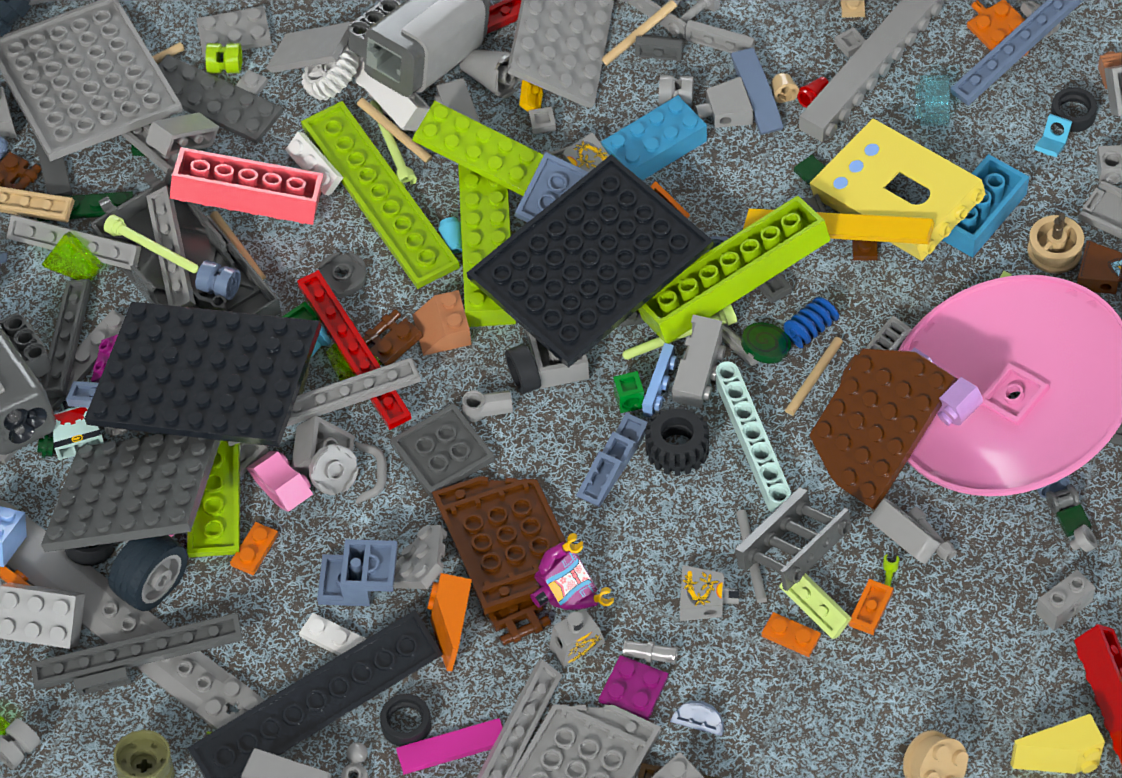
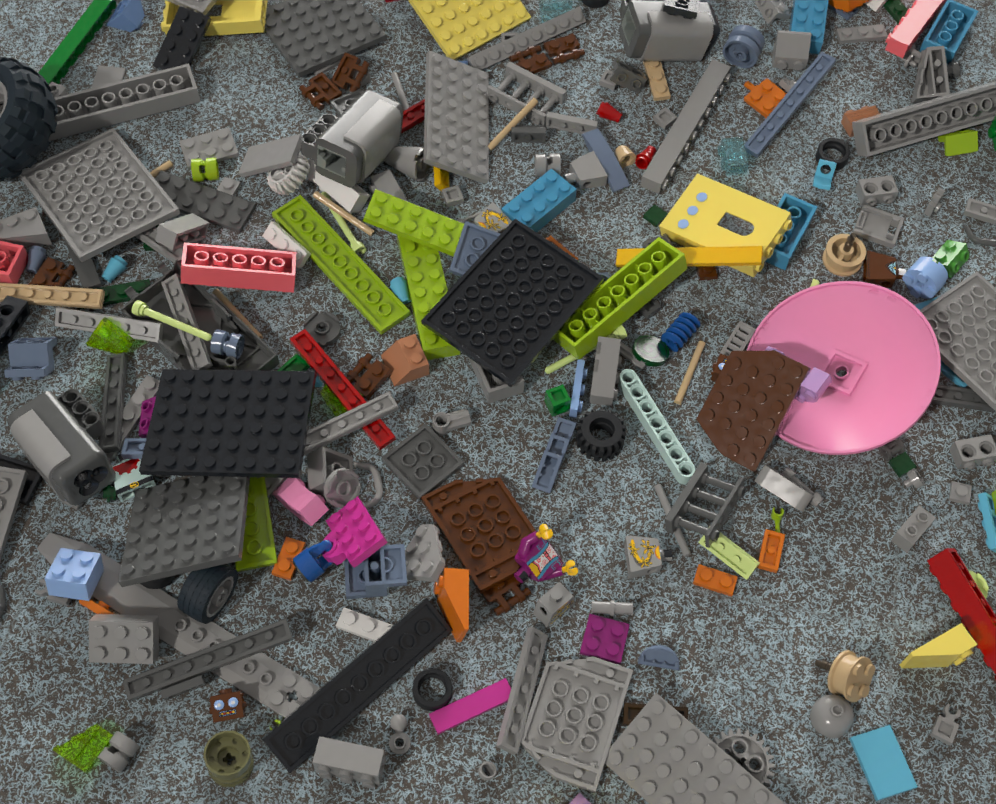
camera: 15 degrees left, 5 degrees up
black tyre [505,344,541,394] -> none
none -> medium azure cone [102,255,128,283]
none -> reddish brown head [209,688,247,723]
none -> dark pink plate [292,496,388,583]
none -> red cone [596,102,623,123]

